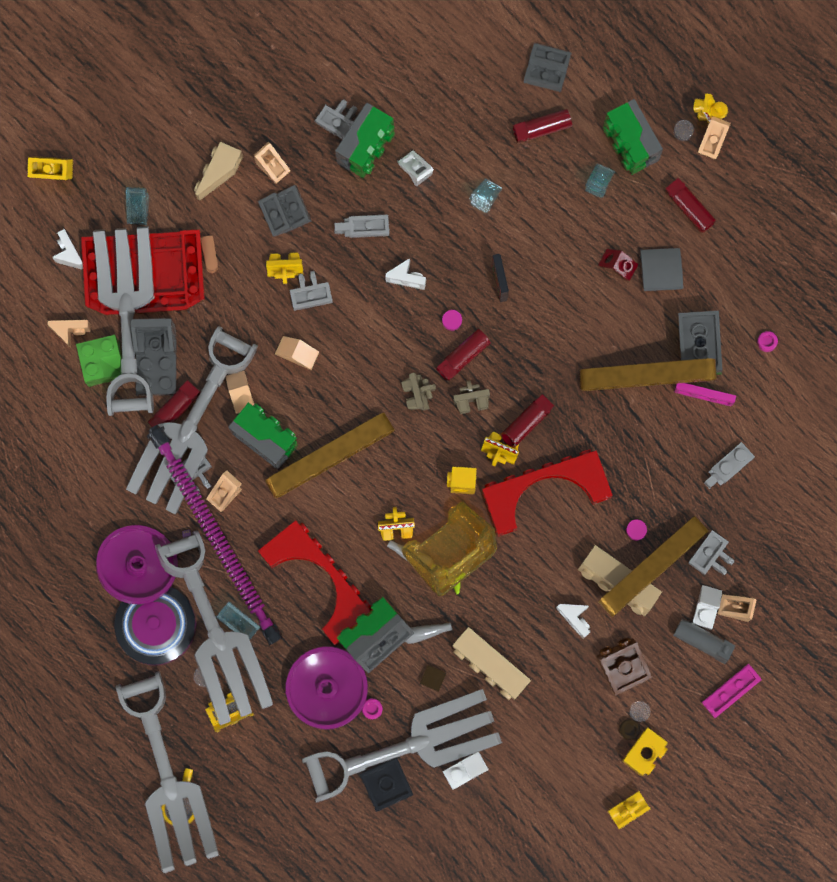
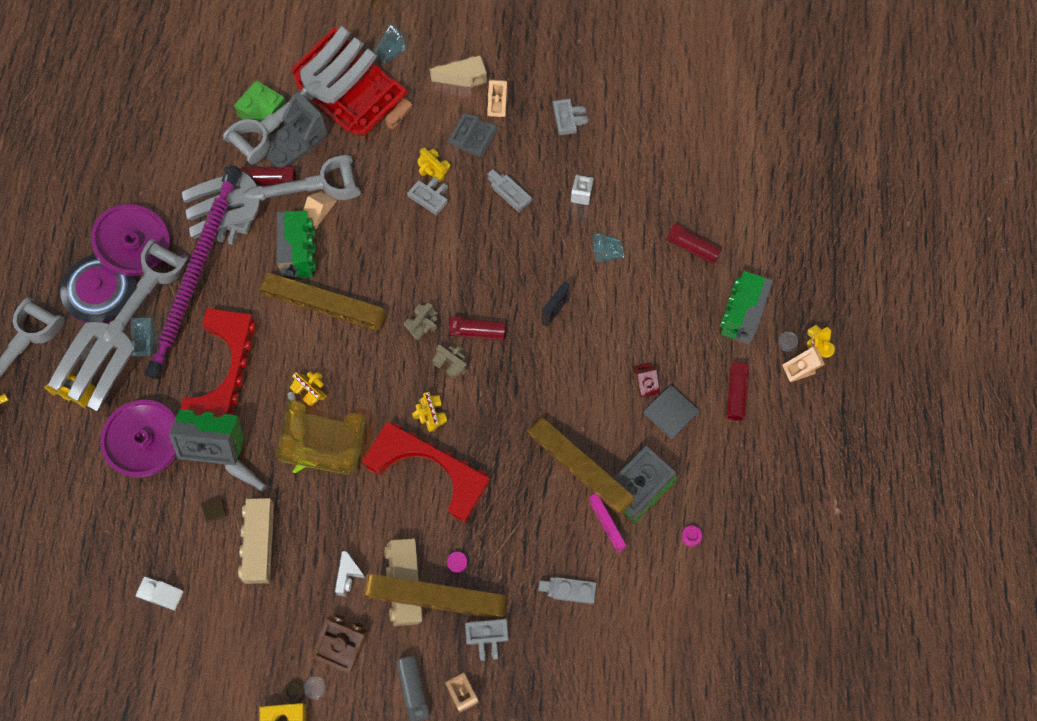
camera: 45 degrees right, 10 degrees down
light nougat slope [48,320,91,348] -> none
white slope [53,230,83,269] -> none
light nougat slope [207,471,242,512] -> none
light nougat slope [275,336,319,370] -> none
light grey piece [302,689,502,803] -> none
green piece [335,103,395,178] -> none
black tile [360,757,414,812] -> none
dark pink tile [362,699,383,719] -> none
white slope [386,259,426,290] -> none
dark pink tile [442,310,462,331] -> none
yellow brick [447,467,477,494] -> none
dark red piece [501,394,554,448] -> none
dark grey slope [523,43,571,92] -> none
clear light blue slope [585,163,615,198] -> none
white slope [692,585,722,630] -> none

